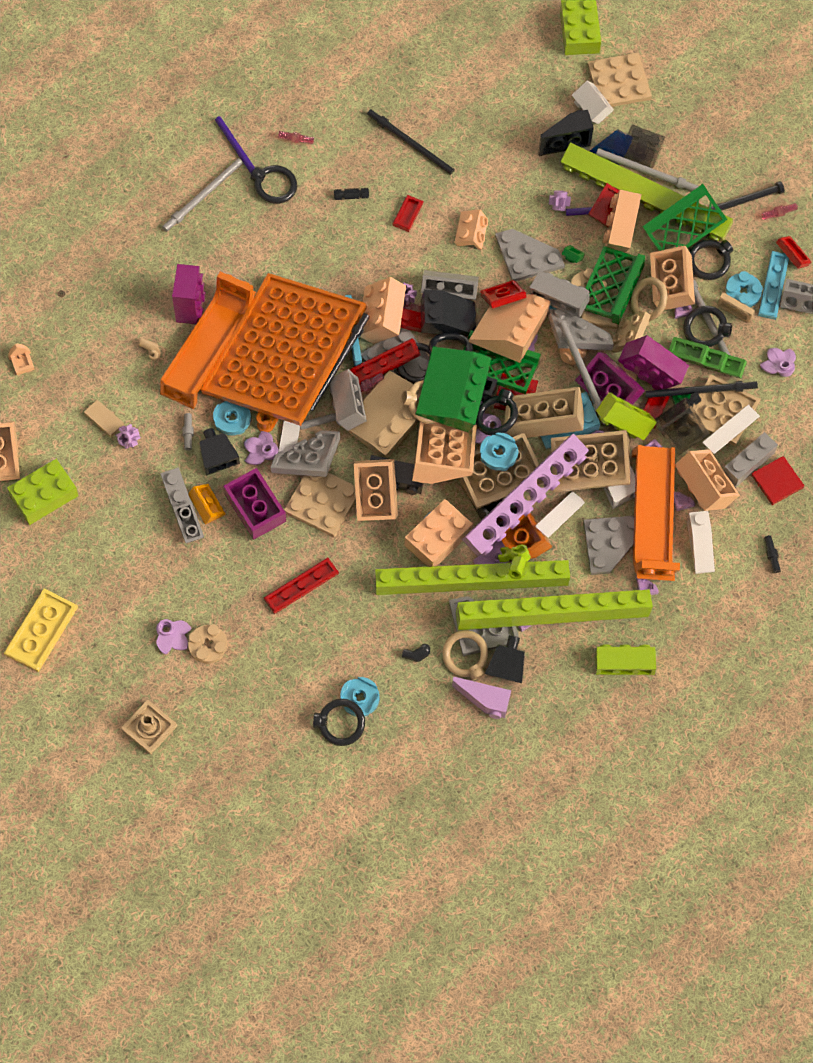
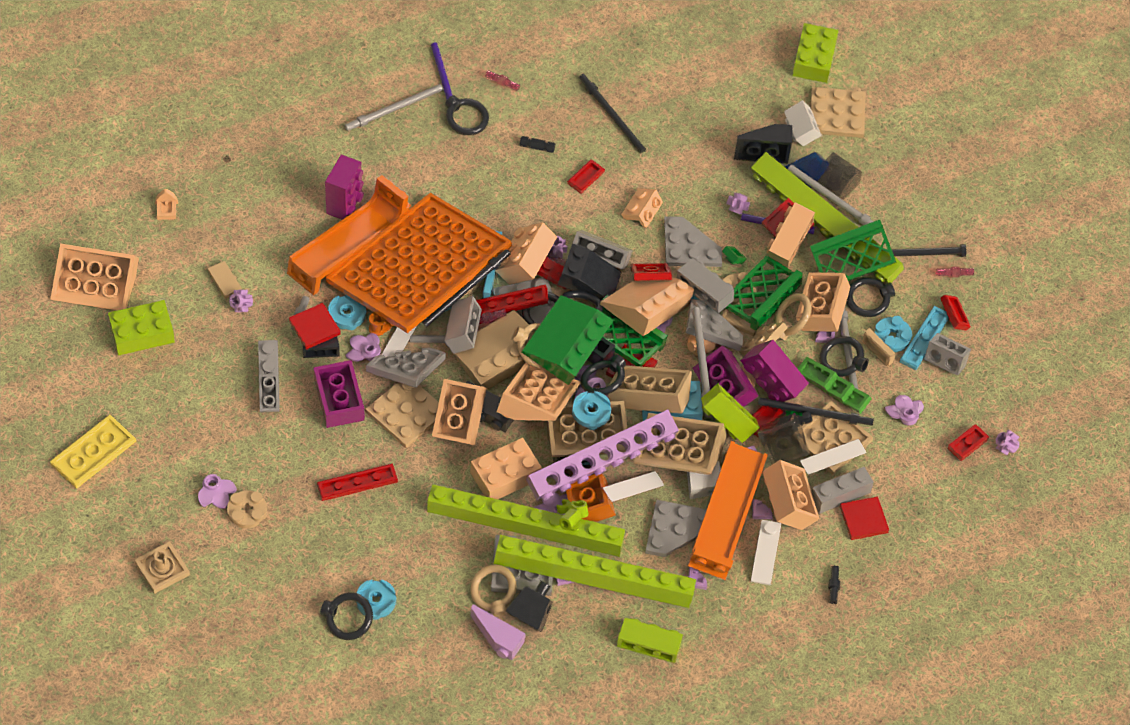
camera: 15 degrees right, 10 degrees down
tan arm [139,338,161,361] -> none
light orange slope [188,484,226,524] -> none
black arm [402,644,430,662] -> none
none -> red tile [289,303,341,350]

